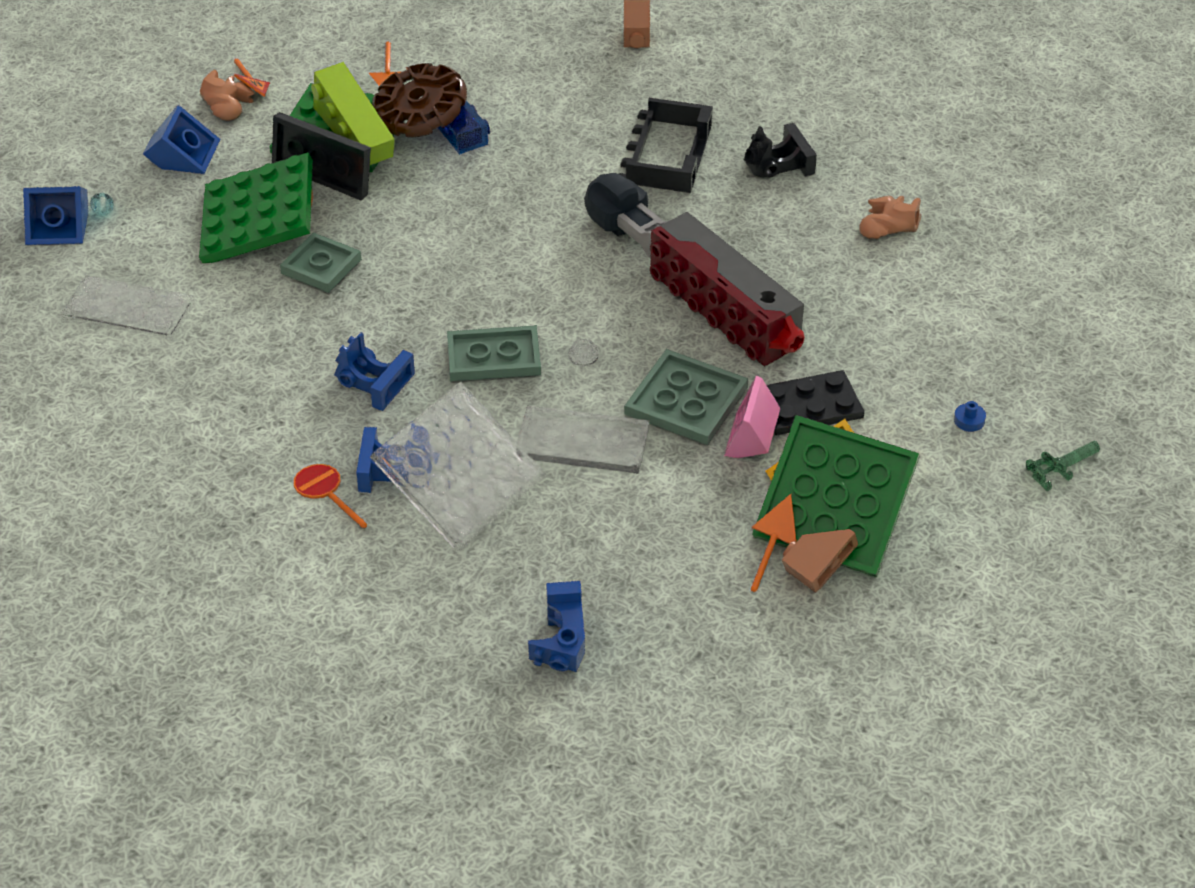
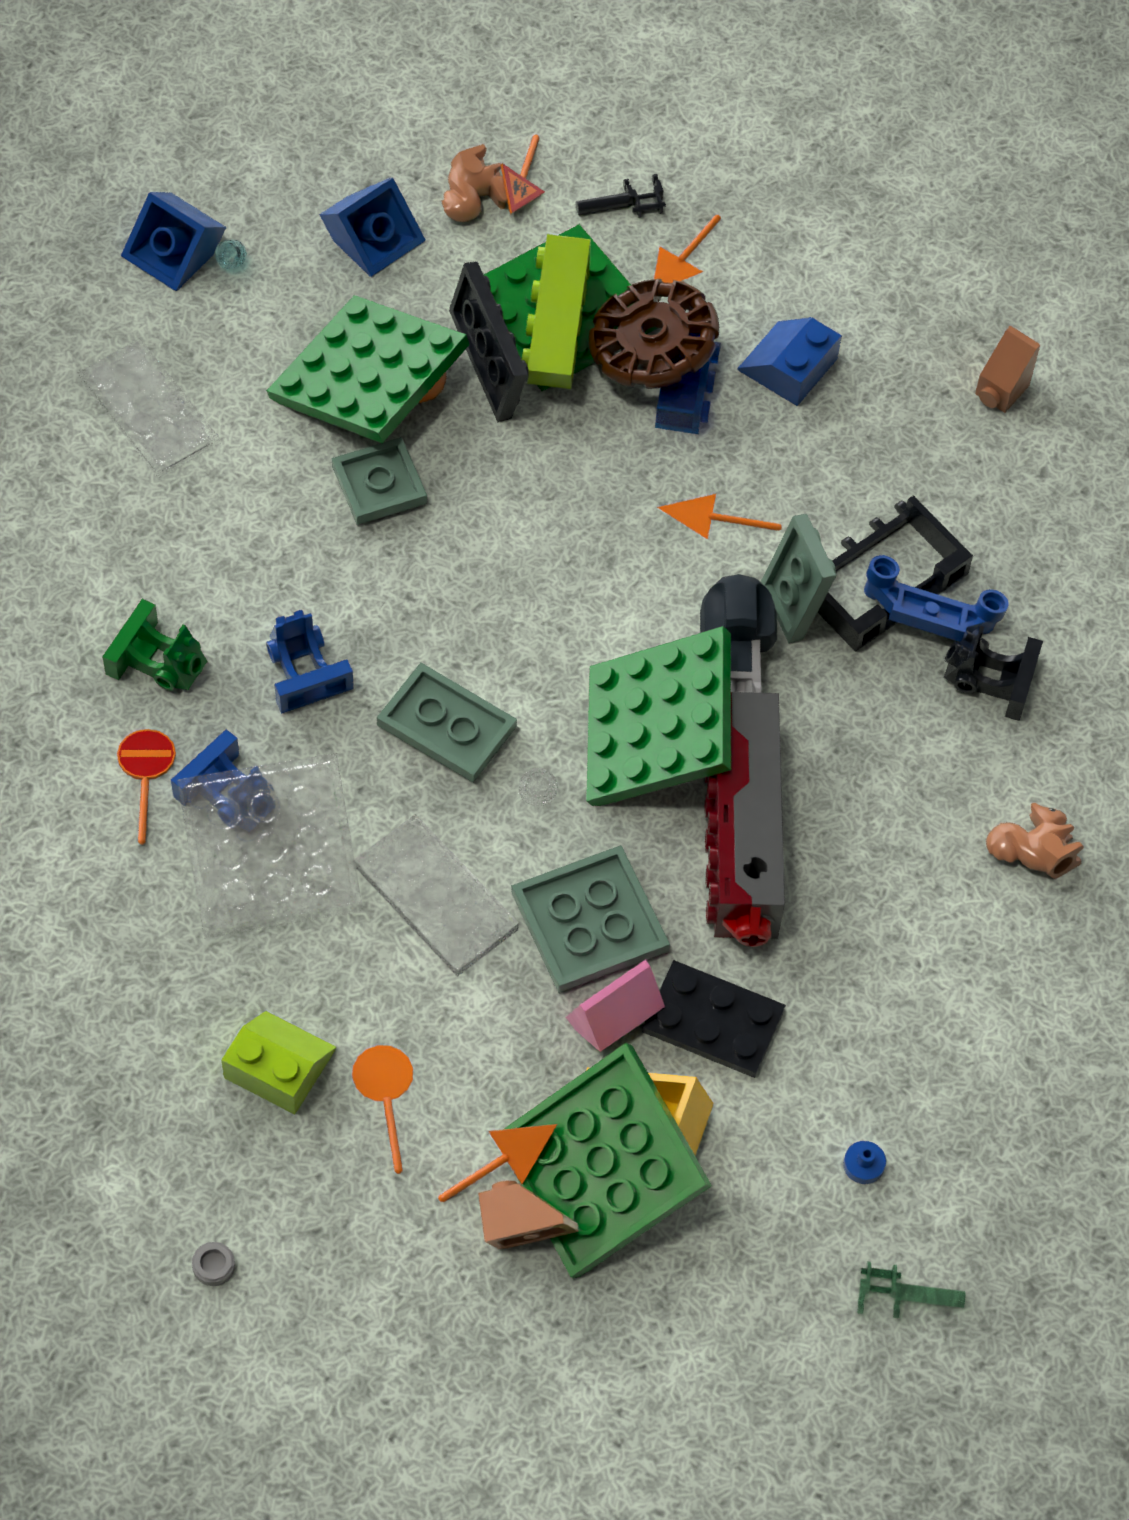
camera: 35 degrees right, 15 degrees up
blue tile [528,581,585,672] -> none
none -> green tile [102,598,208,691]
none -> light grey tile [192,1242,235,1286]
none -> lime slope [221,1011,337,1115]
none -> orange piece [352,1045,413,1174]
none -> black piece [575,174,666,218]
none -> plate [586,626,731,806]
none -> orange piece [657,494,782,539]
none -> blue slope [737,317,842,406]
none -> sand green plate [761,514,837,644]
none -> blue plate [864,555,1009,642]

